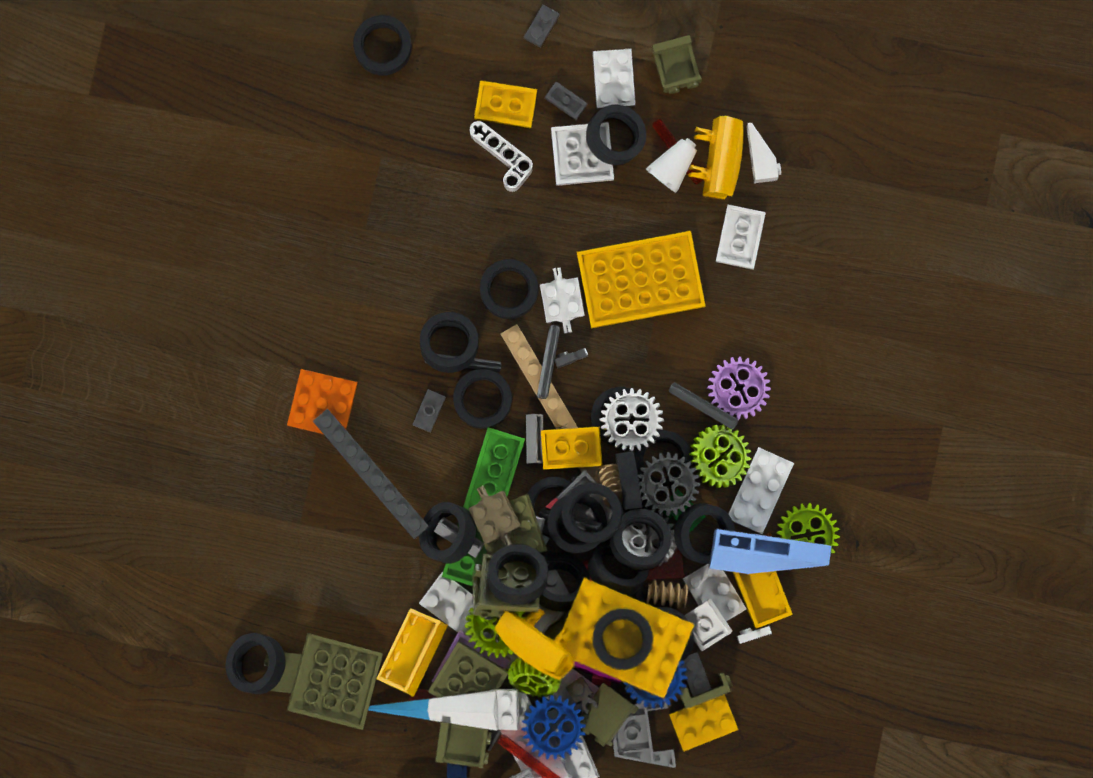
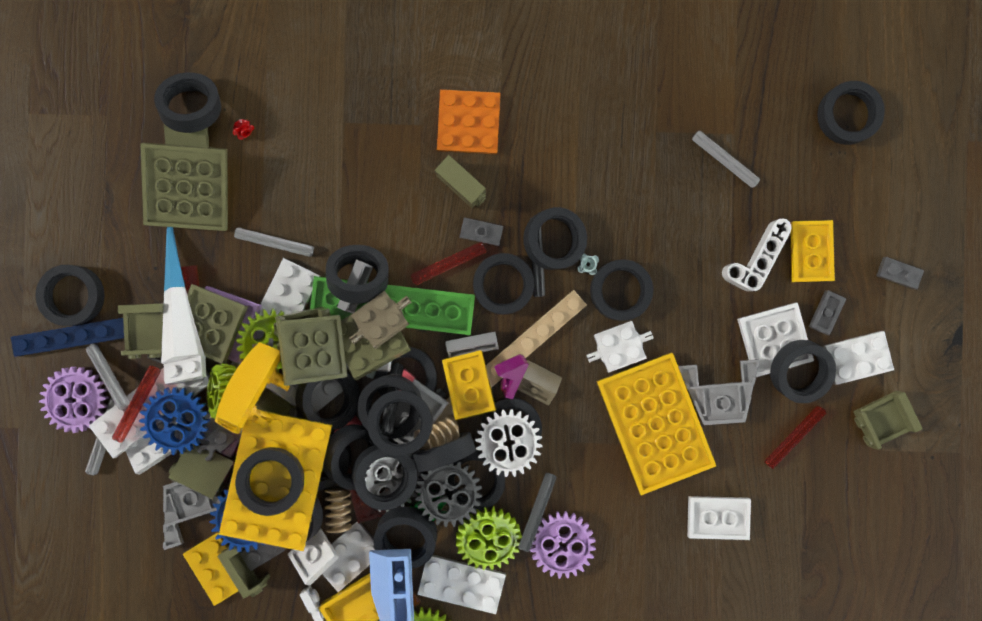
camera: 75 degrees right, 5 degrees up
dark grey plate [313,409,429,540] -> none
yellow slope [376,608,448,697] -> none
black tyre [488,544,548,605] -> none
dark grey axle [537,325,560,399] -> none
flat silver plate [555,348,588,368] -> none
white cone [646,138,697,193] -> none
yellow piece [688,116,743,199] -> none
white slope [747,123,781,183] -> none
none -> red plate [232,119,254,140]
none -> light grey axle [234,228,314,257]
none -> clear red axle [411,242,486,285]
none -> olive brick [435,155,486,209]
none -> magenta slope [494,354,529,399]
none -> dark tan panel [517,360,562,406]
none -> light aqua plate [577,253,599,275]
none -> light grey wing [678,359,760,425]
none -> light grey axle [692,131,760,188]

